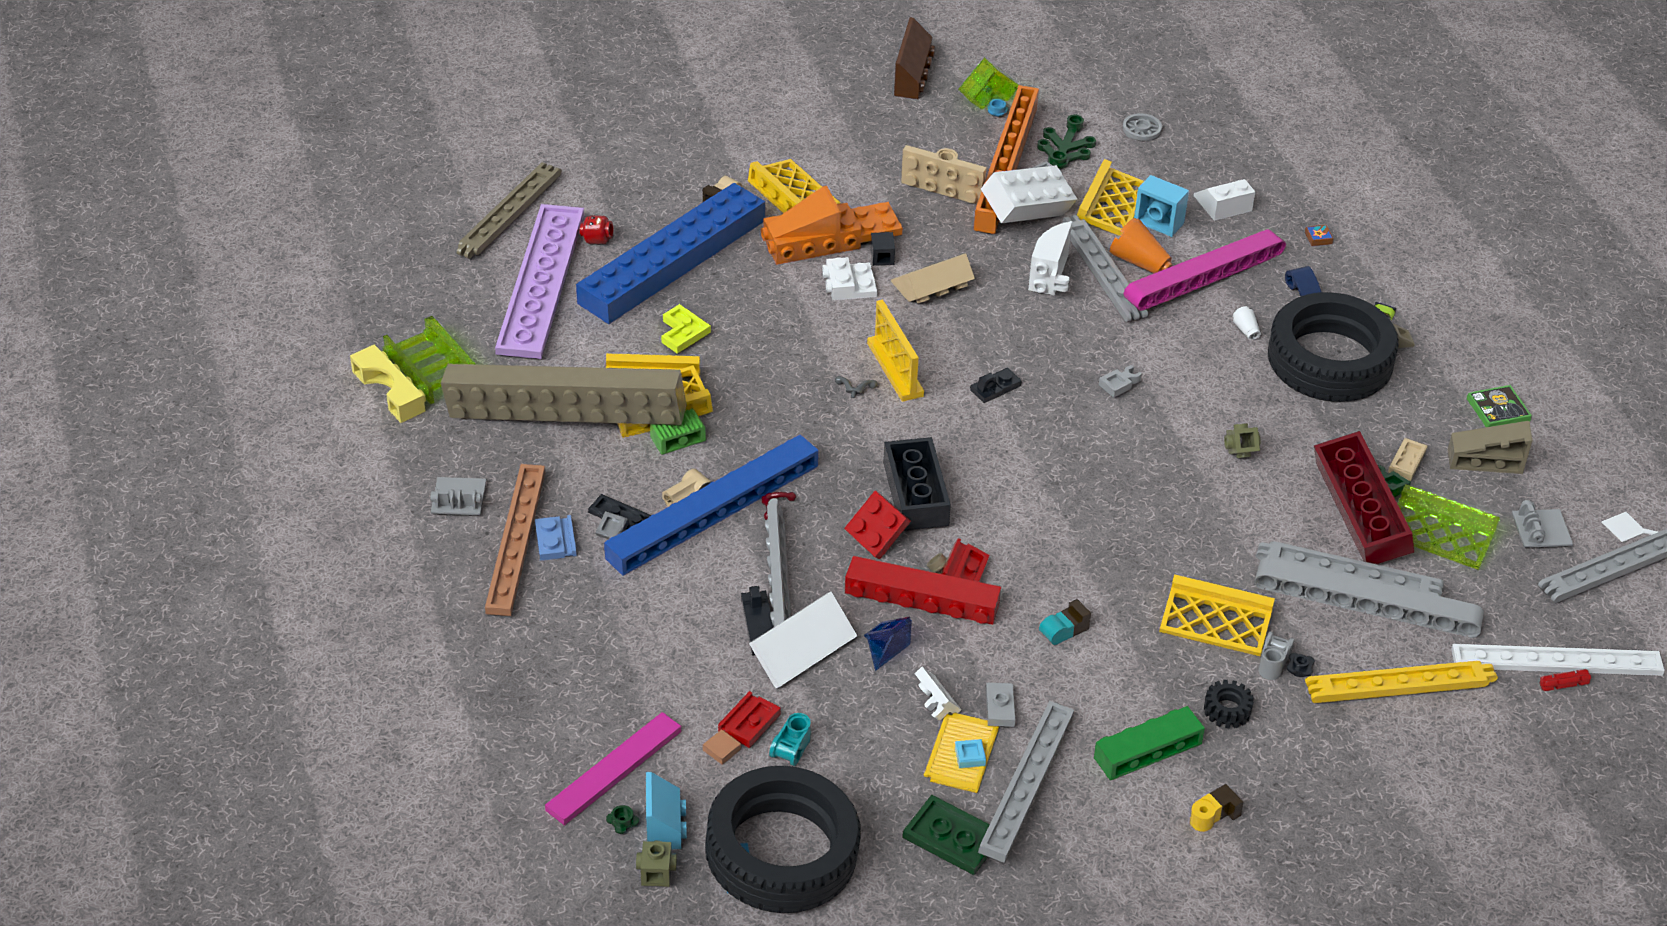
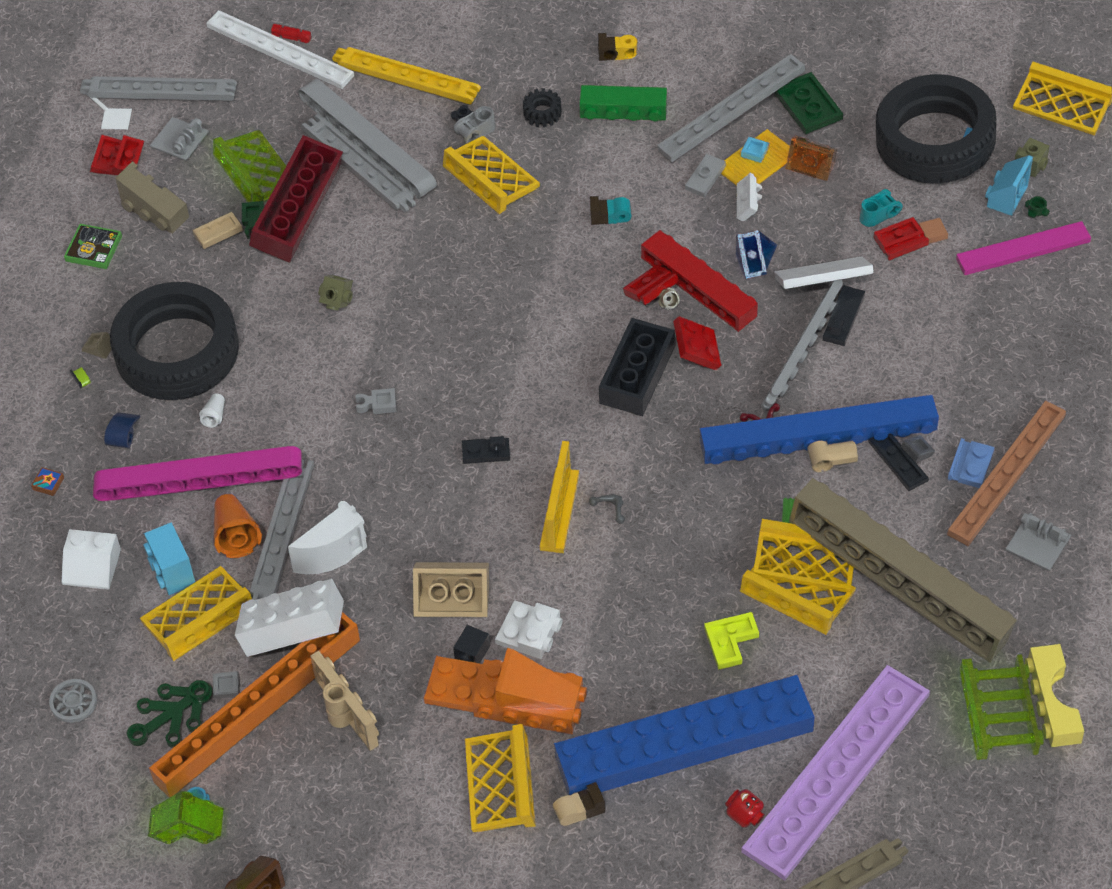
camera: 145 degrees left, 10 degrees up
none -> red slope [90,134,144,175]
none -> clear orange slope [785,136,838,181]

